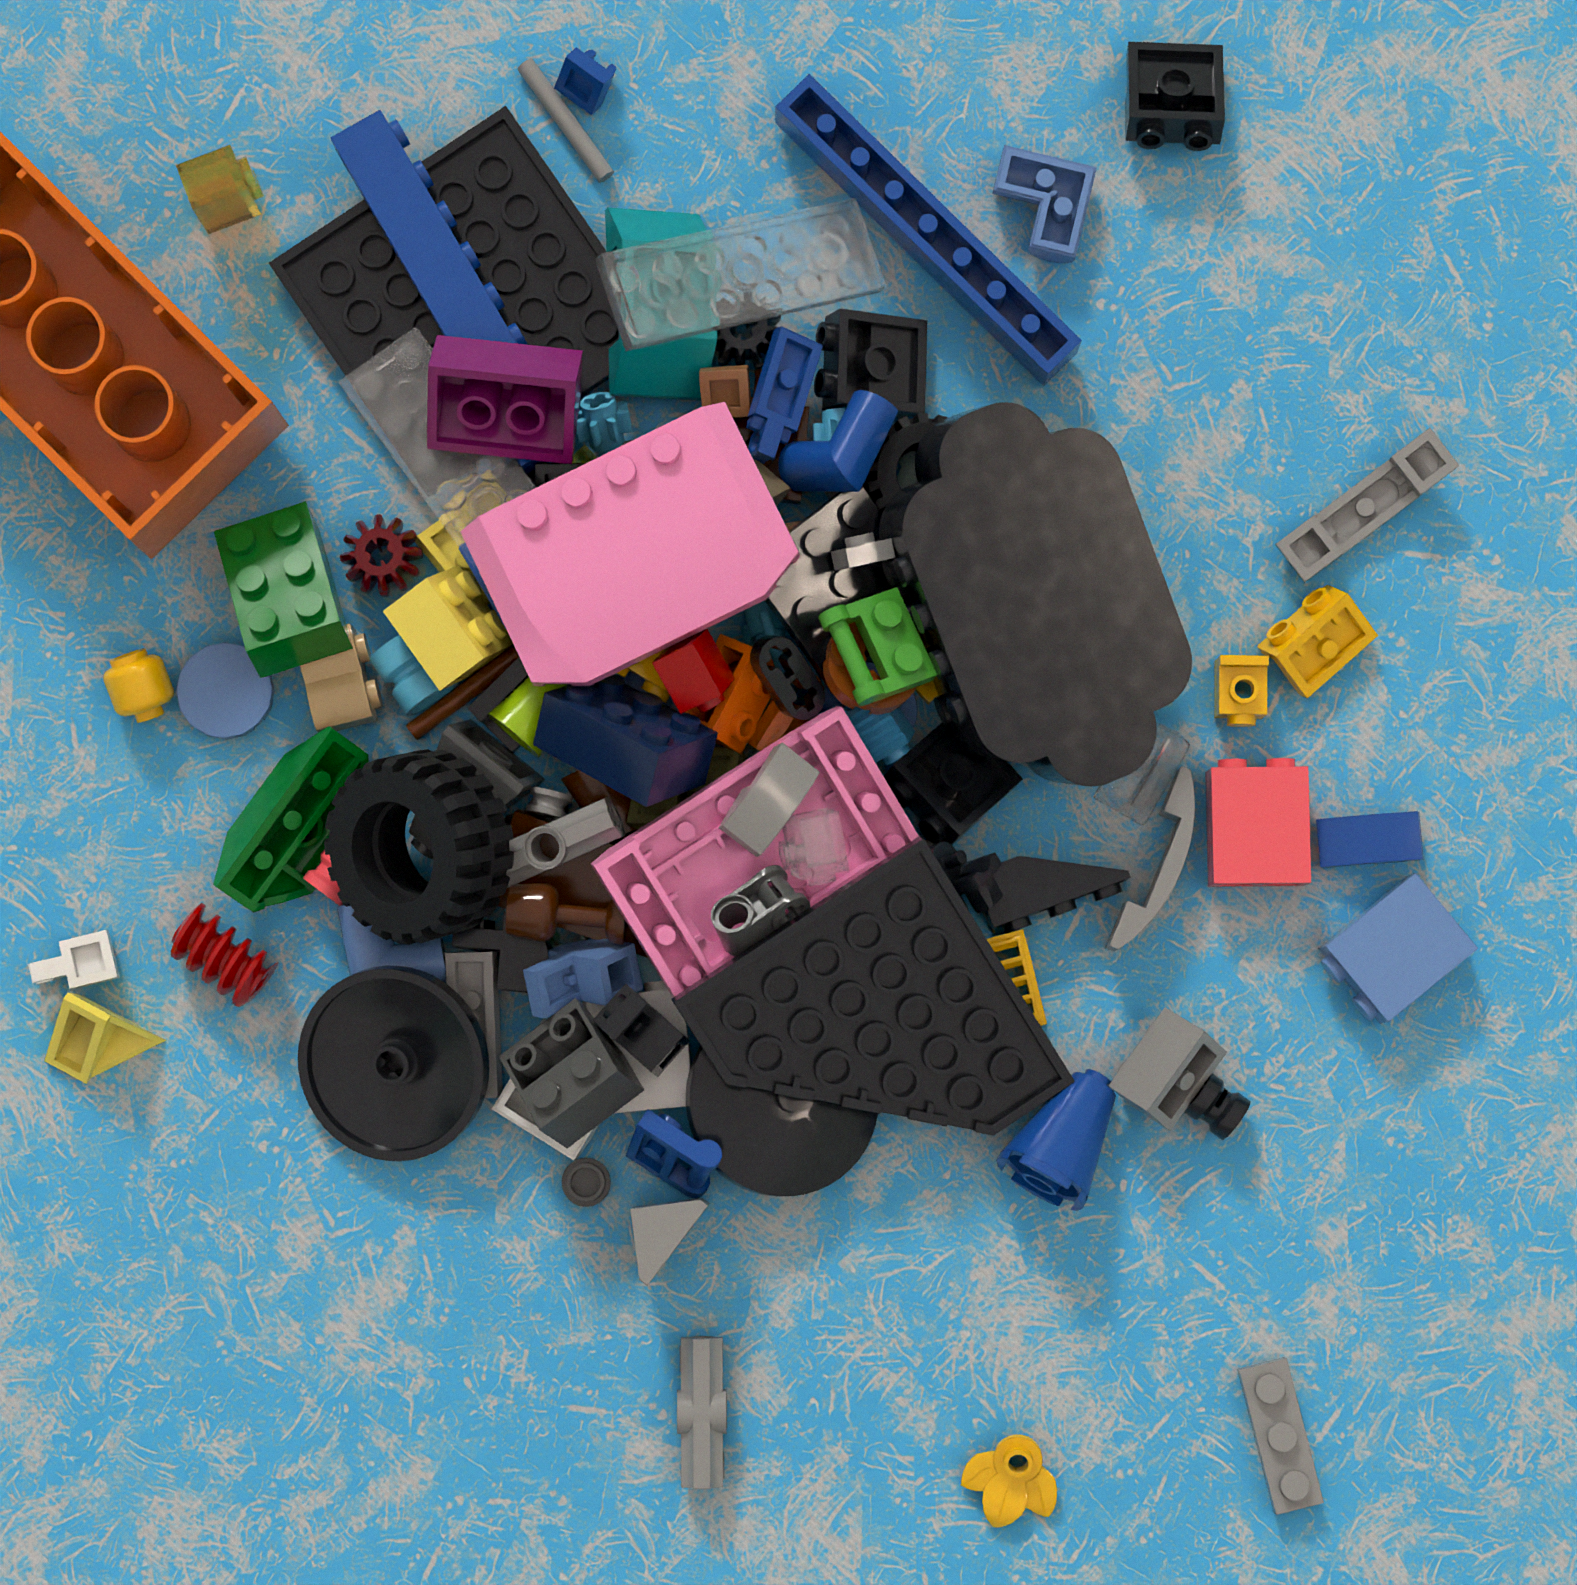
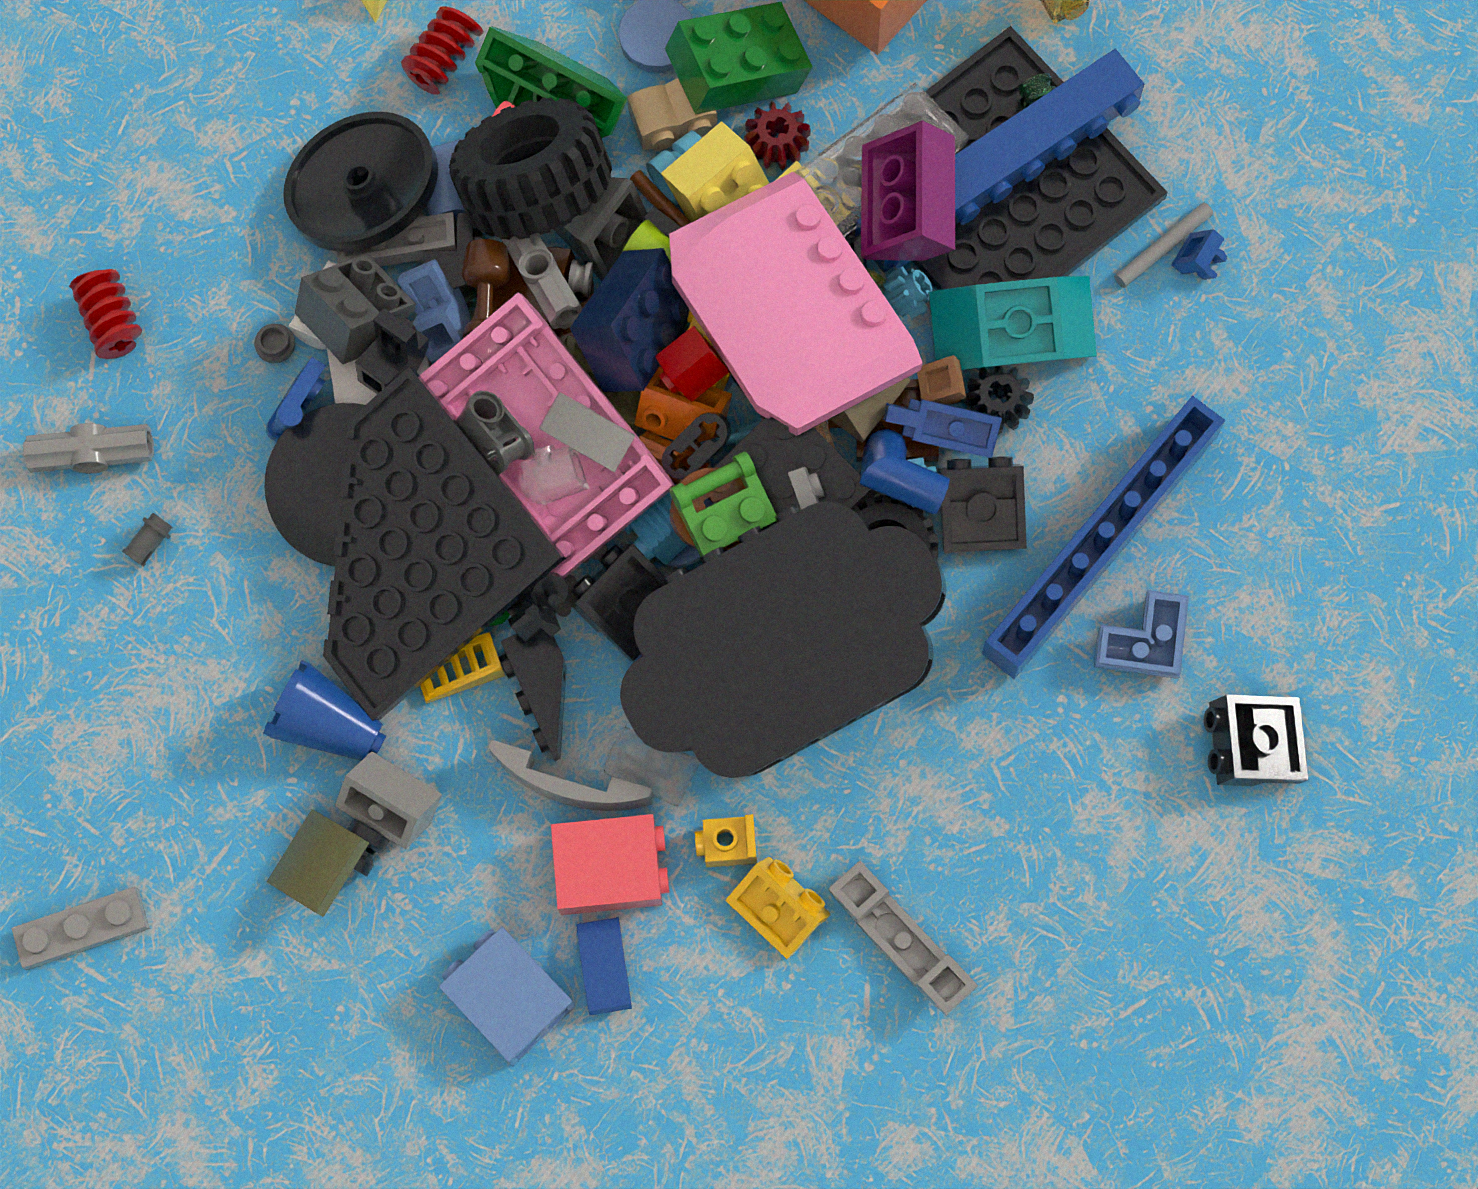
camera: 90 degrees right, 10 degrees down
clear plate [595,198,886,351] -> none
light grey slope [630,1198,710,1286] -> none
yellow plate [961,1434,1057,1528] -> none
none -> red piece [69,269,142,359]
none -> dark grey pin [122,513,173,567]
none -> olive slope [267,809,369,917]
none -> clear green bush [1018,73,1056,107]

